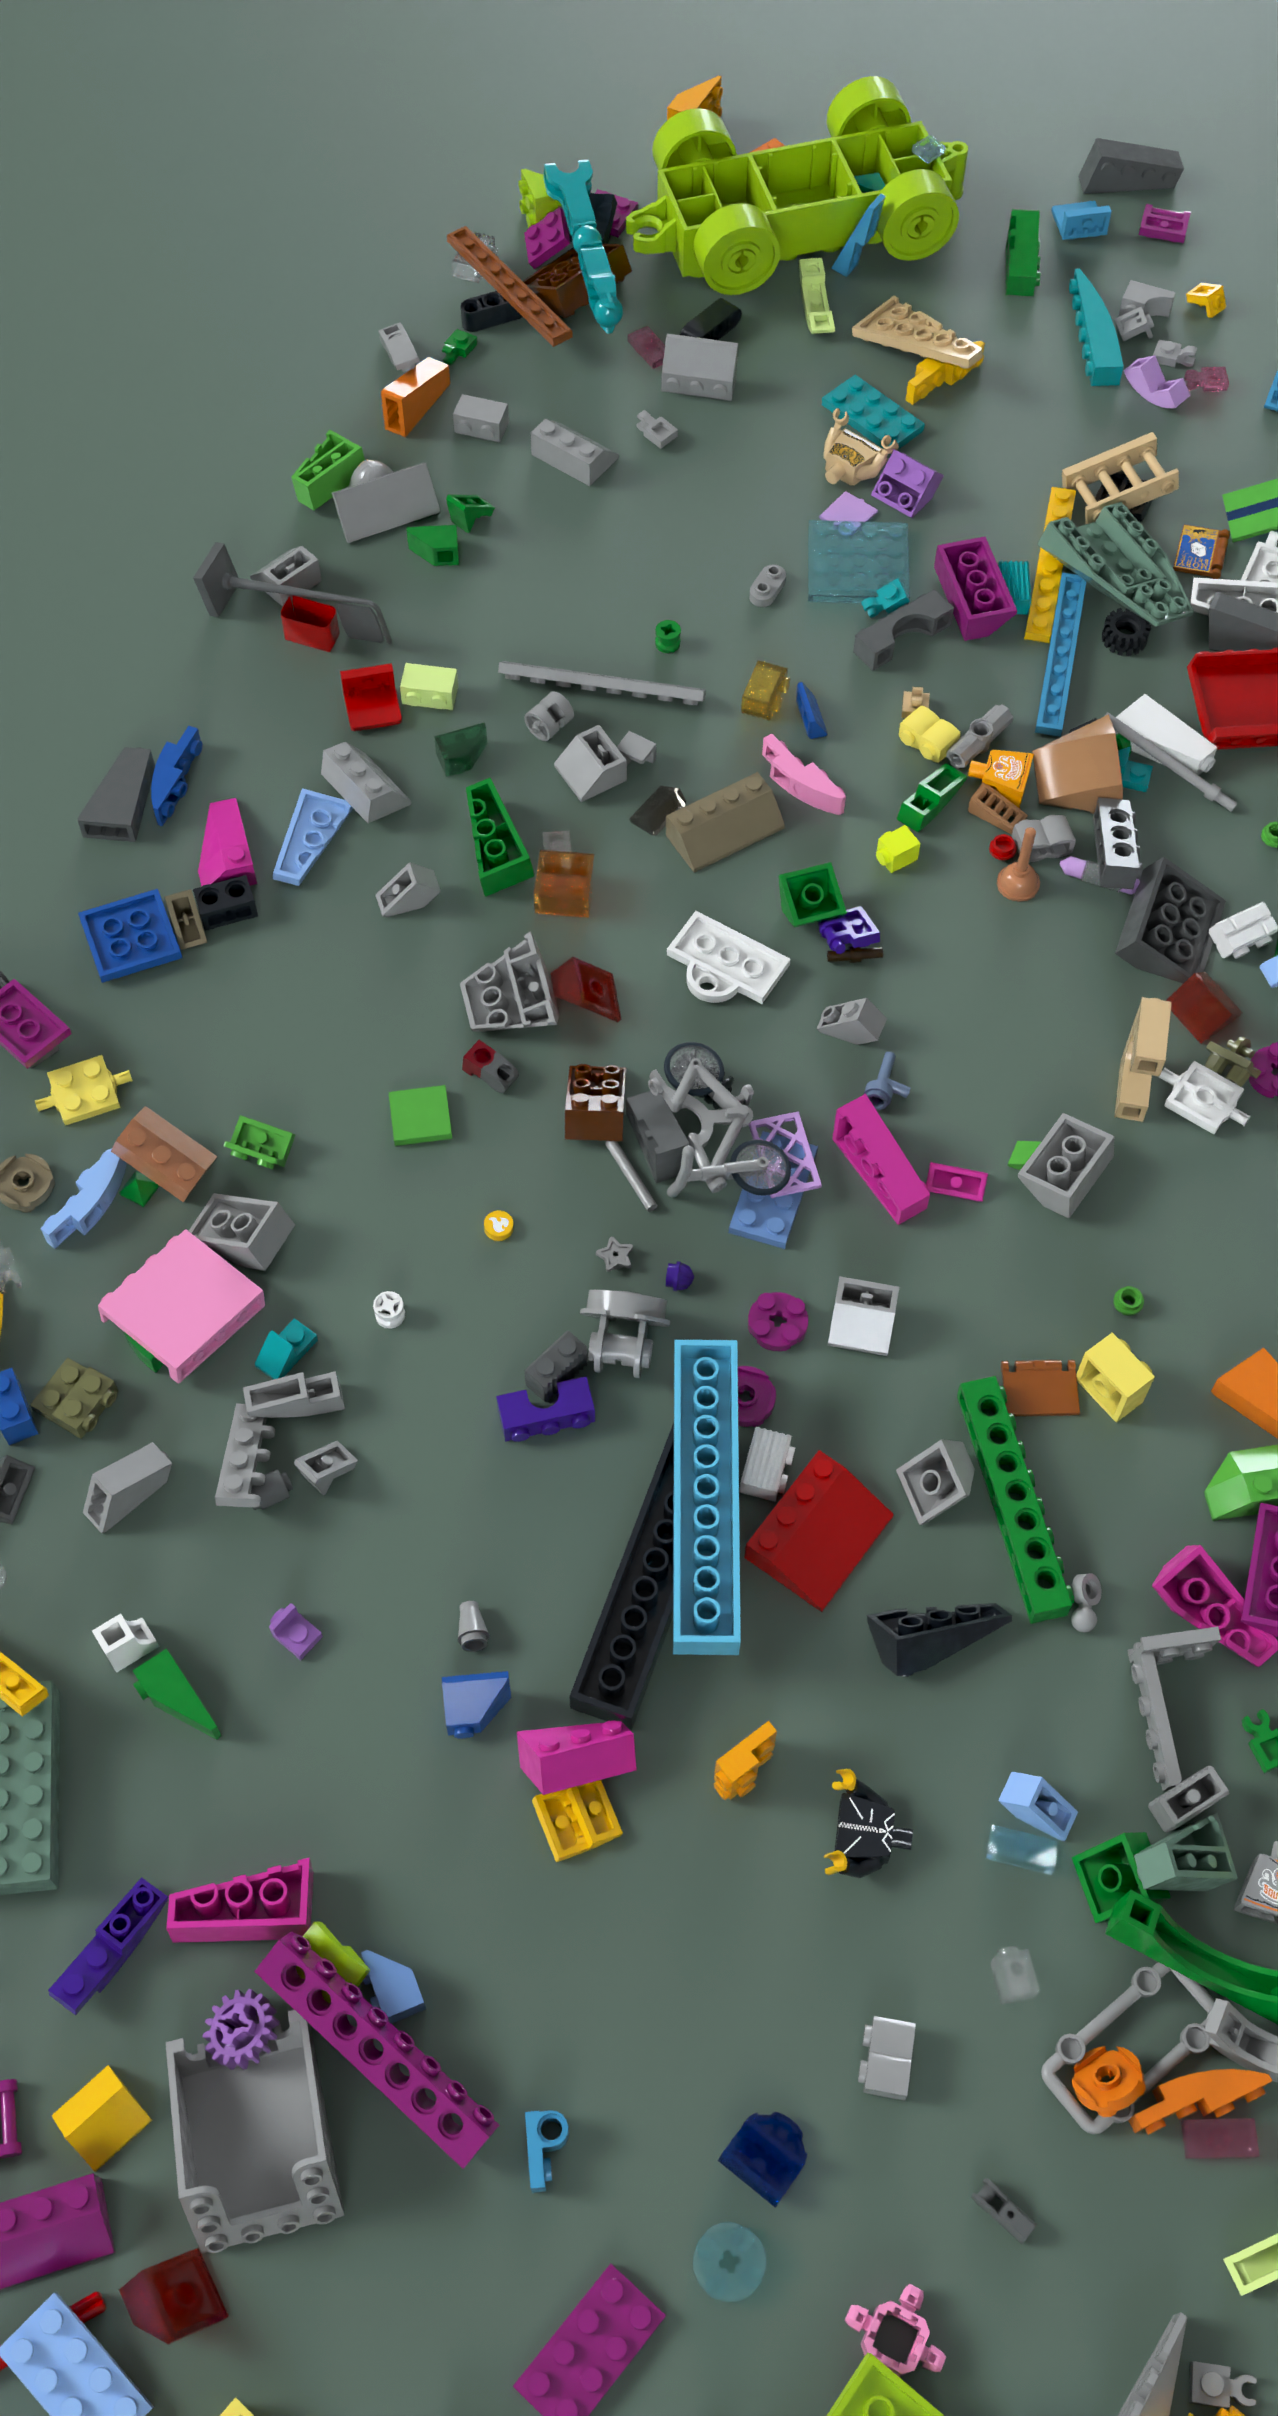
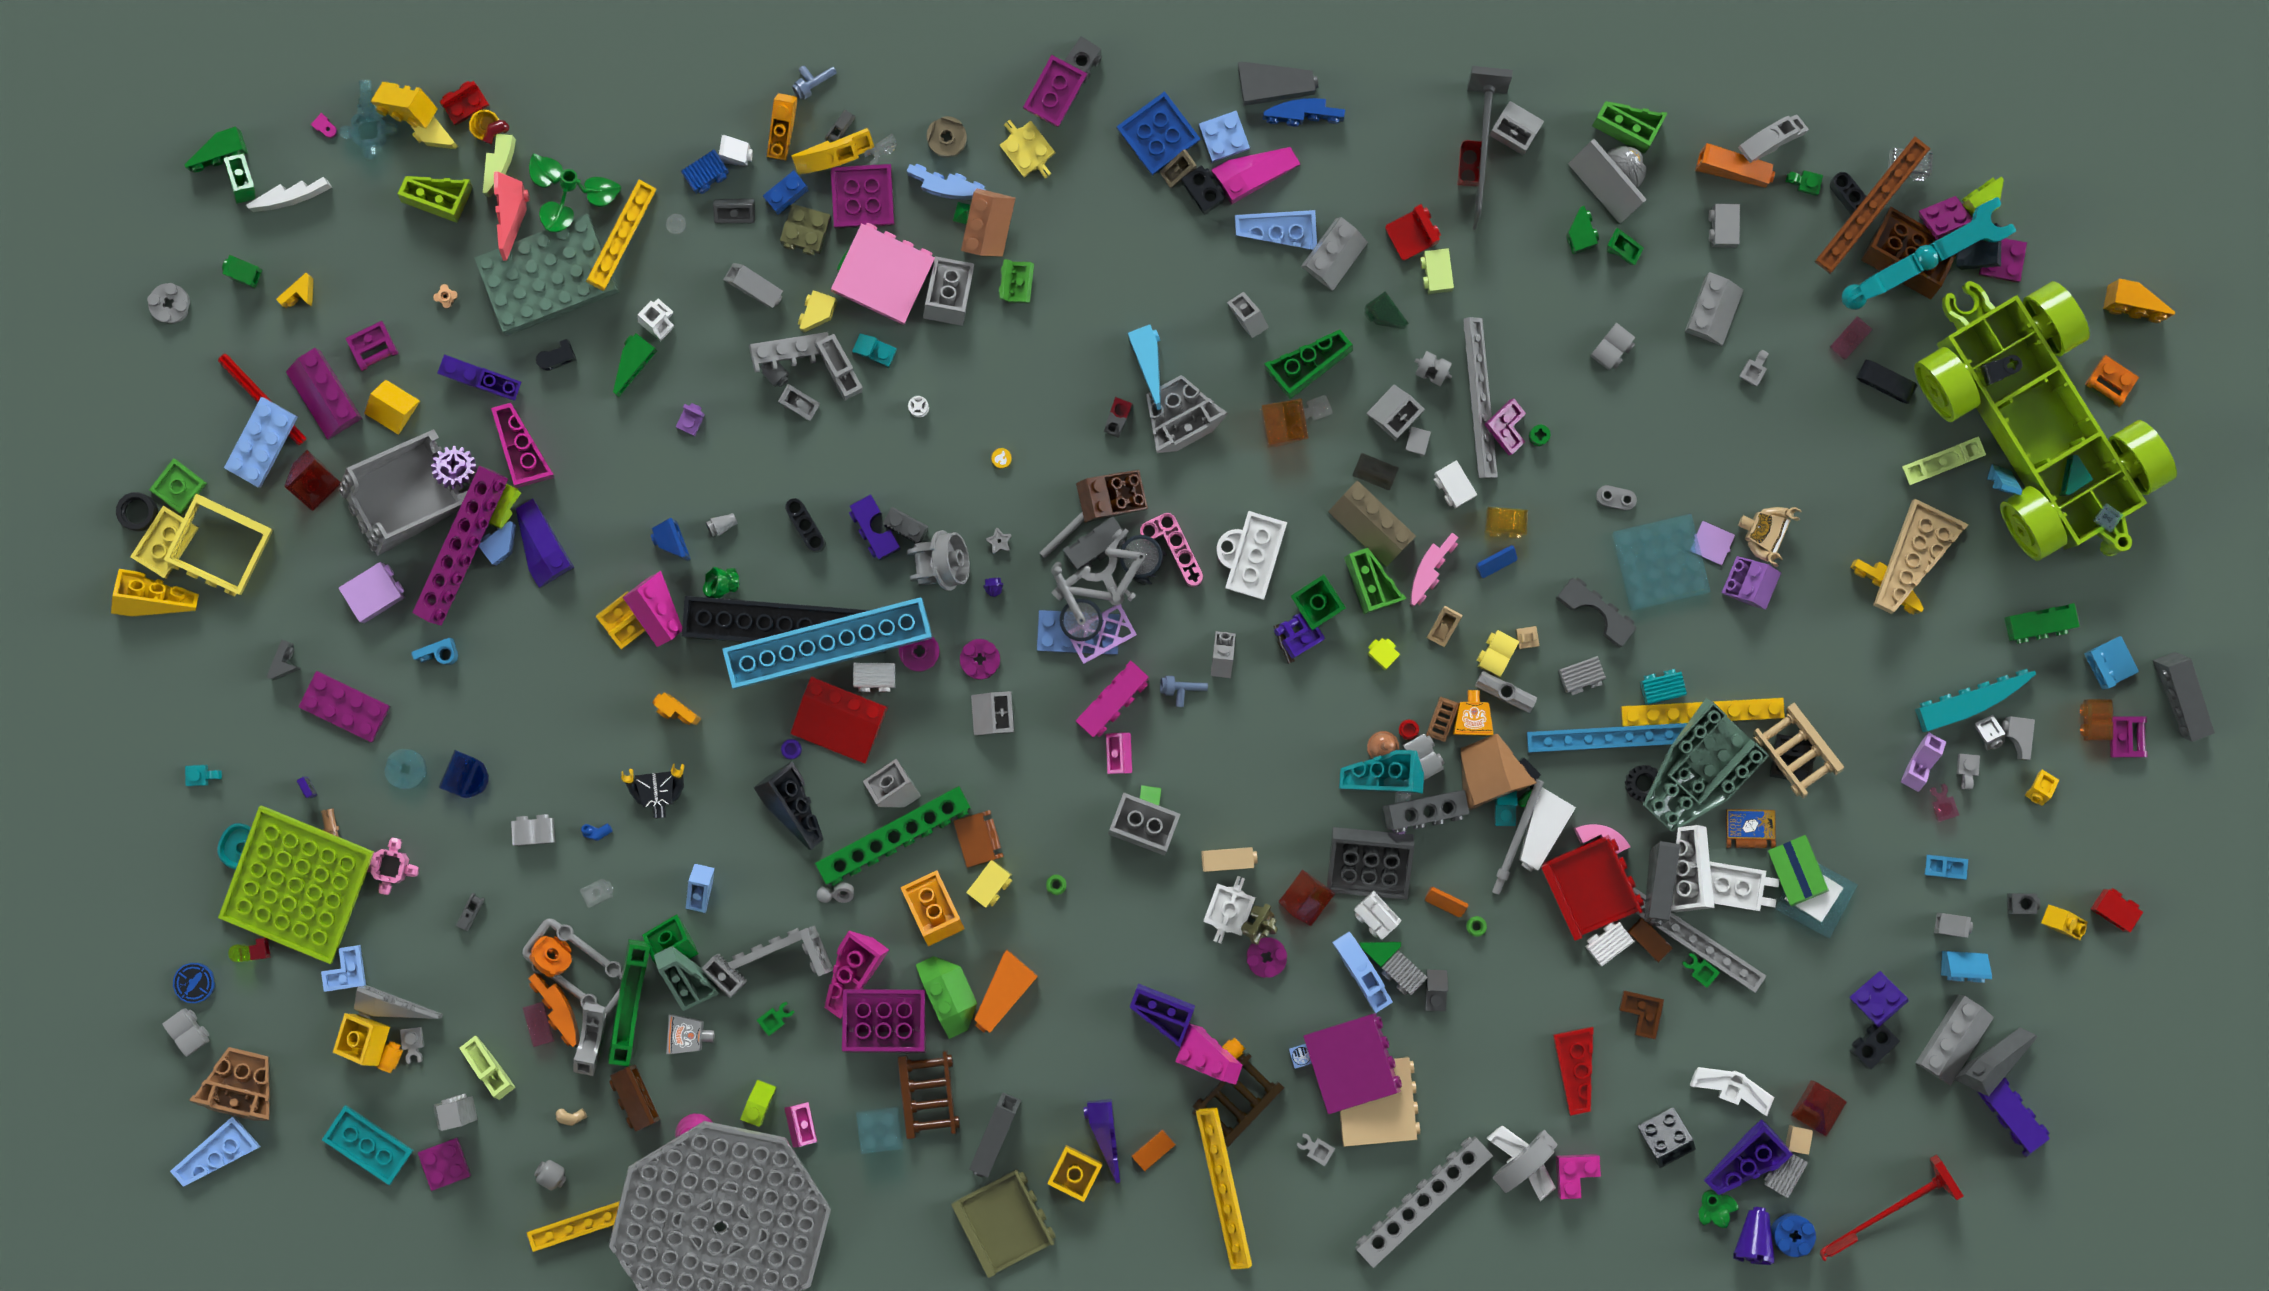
camera: 75 degrees right, 25 degrees up
bright green tile [389,1085,452,1146] -> none
clear red slope [550,957,622,1022] -> none
light grey slope [661,334,738,401] -> none
teal plate [822,374,925,455] -> none
teal plate [861,578,910,618] -> none
green slope [897,763,967,832] -> none
magenta slope [934,536,1017,641] -> none
clear light blue slope [985,1824,1058,1875] -> none
none -> lavender brick [339,562,405,623]
none -> dark purple wedge [516,499,574,588]
none -> black leg [536,339,577,371]
none -> blue arm [581,823,613,841]
none -> green hair [703,567,740,598]
none -> dark purple tile [781,739,802,760]
none -> black beam [785,498,826,553]
none -> light yellow slope [798,290,837,332]
none -> magenta plate [831,164,895,228]
none -> light orange slope [900,870,965,947]
none -> medium azure slope [1128,325,1161,410]
none -> bright pink beam [1140,513,1203,587]
none -> light blue plate [1199,111,1250,162]
none -> teal wedge [1339,750,1424,794]
none -> bright green wedge [1344,548,1406,614]
none -> orange slope [1425,887,1469,917]
none -> tan slope [1427,606,1463,647]
none -> white brick [1434,460,1477,509]
none -> plate [1484,398,1526,456]
none -> light grey brick [1558,656,1606,695]
none -> bright pink brick [1574,824,1630,854]
none -> light grey brick [1590,323,1635,370]
none -> black piece [1979,355,2022,386]
none -> clear orange brick [2080,699,2113,741]

